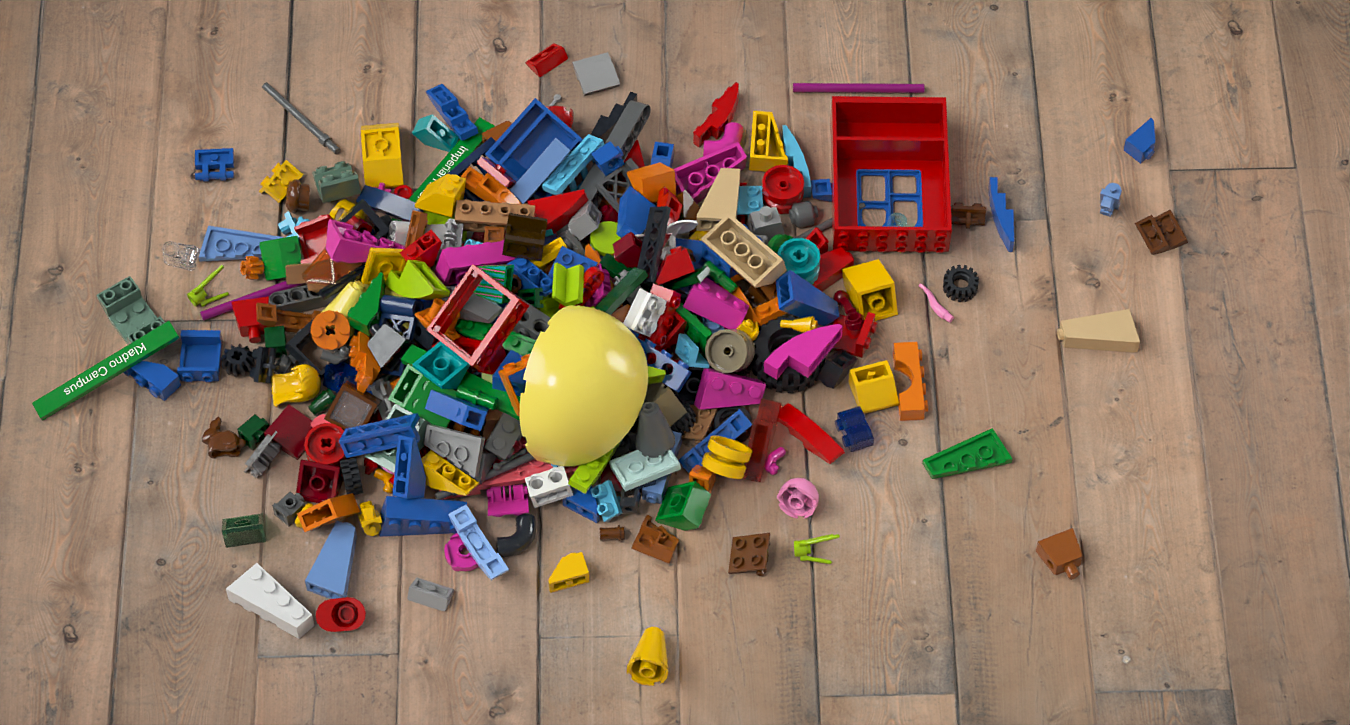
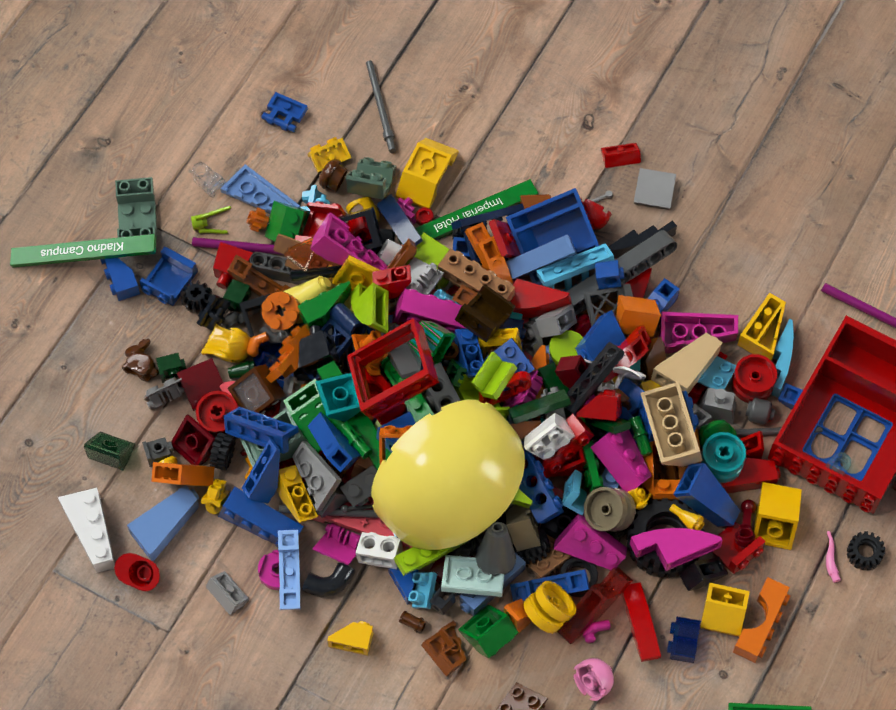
camera: 30 degrees right, 5 degrees up
teal slope [412,114,459,152] -> none
yellow slope [415,174,466,217] -> none
blue slope [426,84,478,141] -> none
red slope [693,82,739,148] -> none
dark pink cylinder [703,122,743,156] -> none
none -> orange arm [246,332,270,357]

